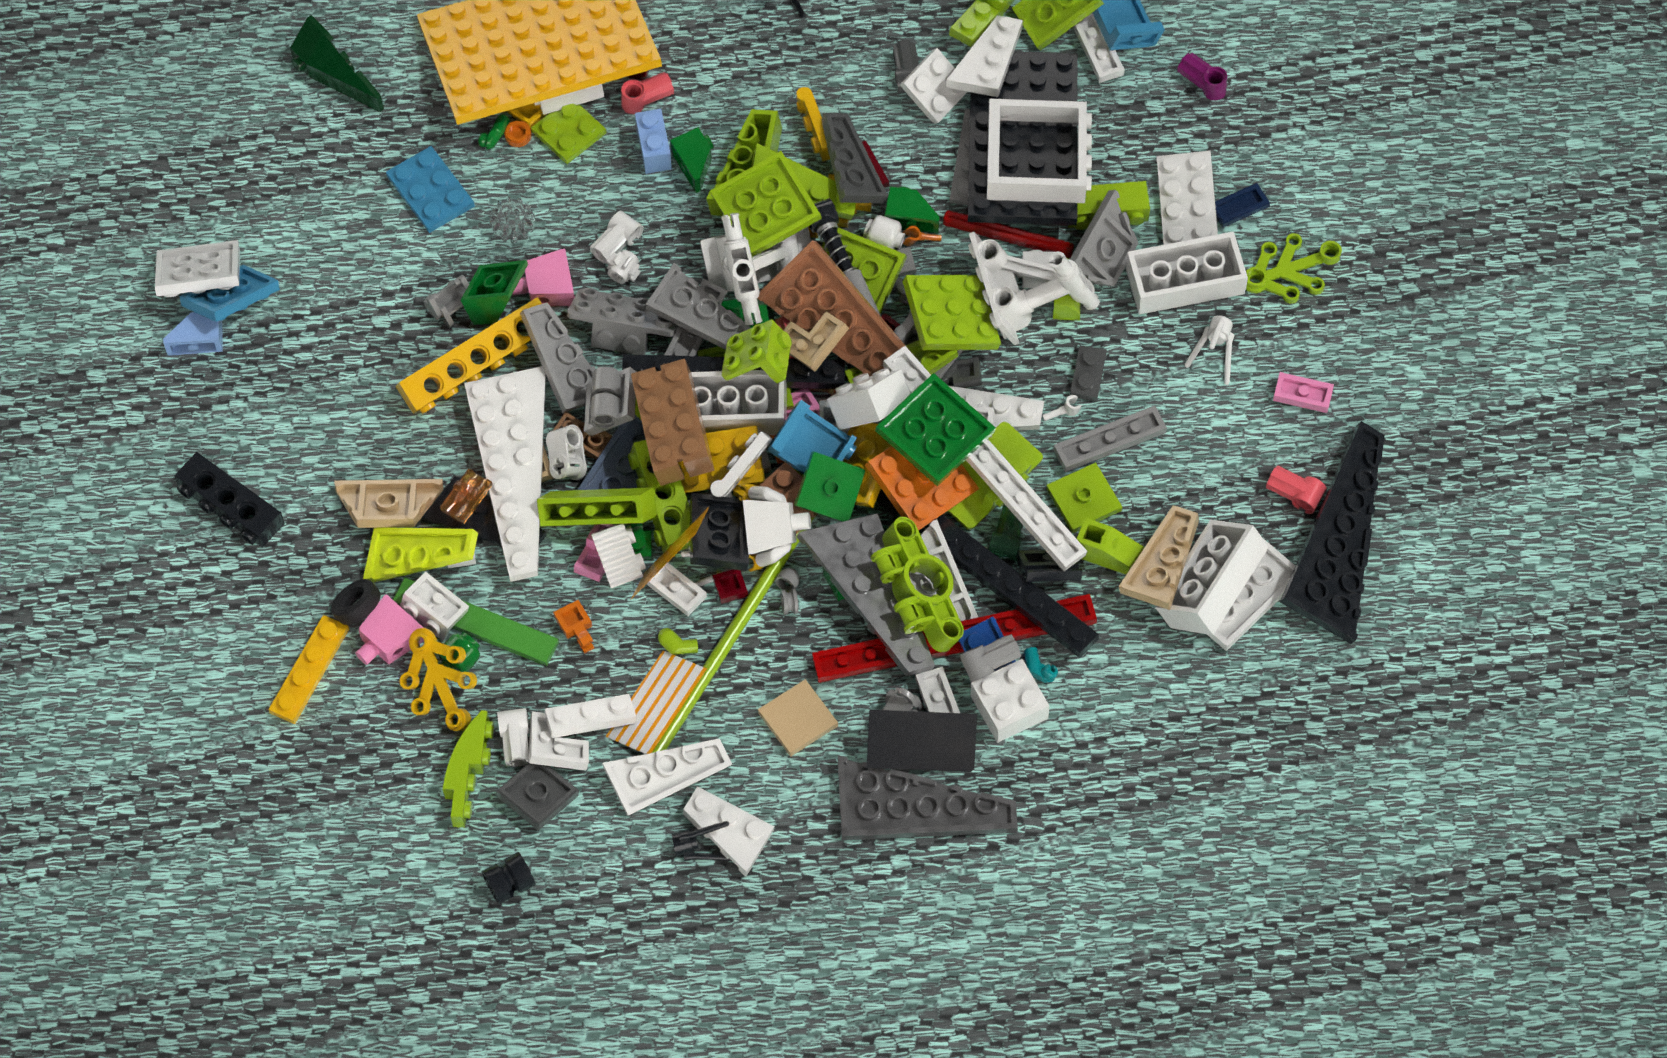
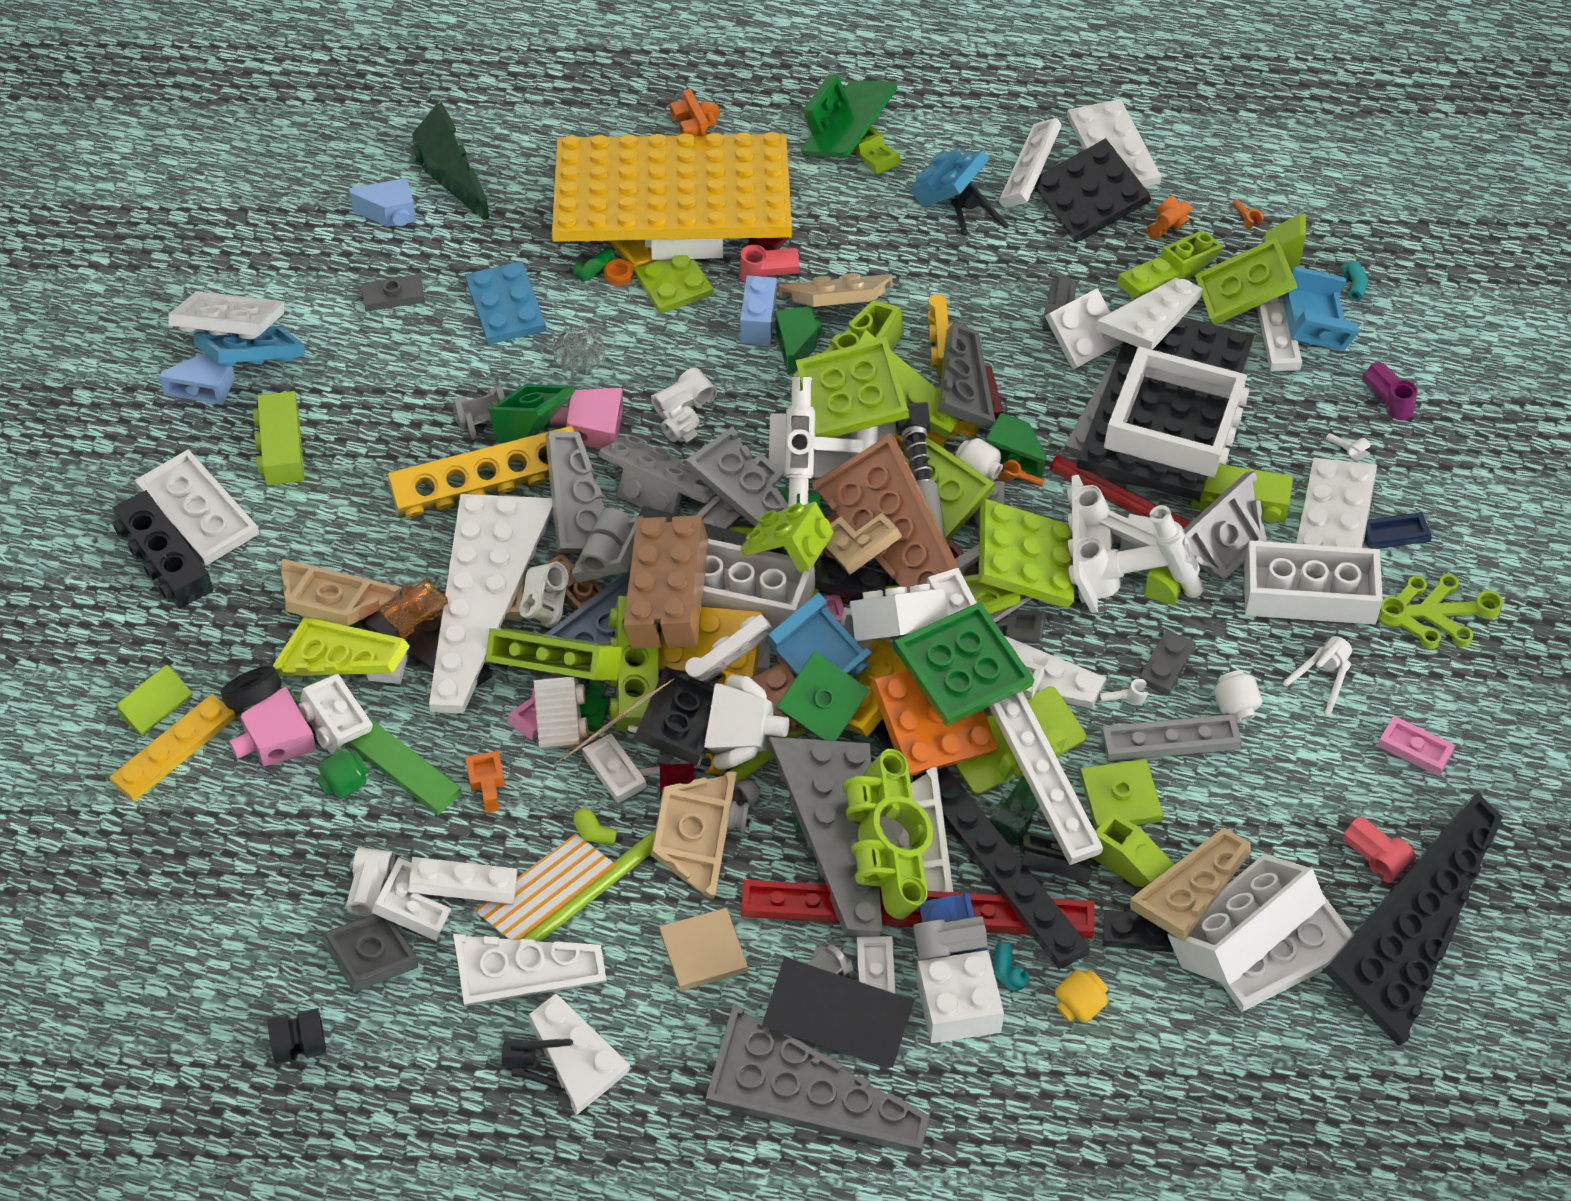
camera: 15 degrees right, 10 degrees down
yellow plant [400,628,477,731] -> none
lime slope [442,710,494,828] -> none
none -> lime slope [116,665,193,736]
none -> white plate [135,449,259,566]
none -> lime brick [253,391,305,485]
none -> light blue slope [349,178,416,227]
none -> dark grey plate [361,274,425,312]
none -> tan wing [651,771,737,899]
none -> tan wing [778,273,893,307]
none -> yellow head [1055,969,1109,1023]
none -> black hinge [1102,886,1174,953]
none -> white head [1214,670,1262,722]
none -> white hand [1326,433,1370,461]

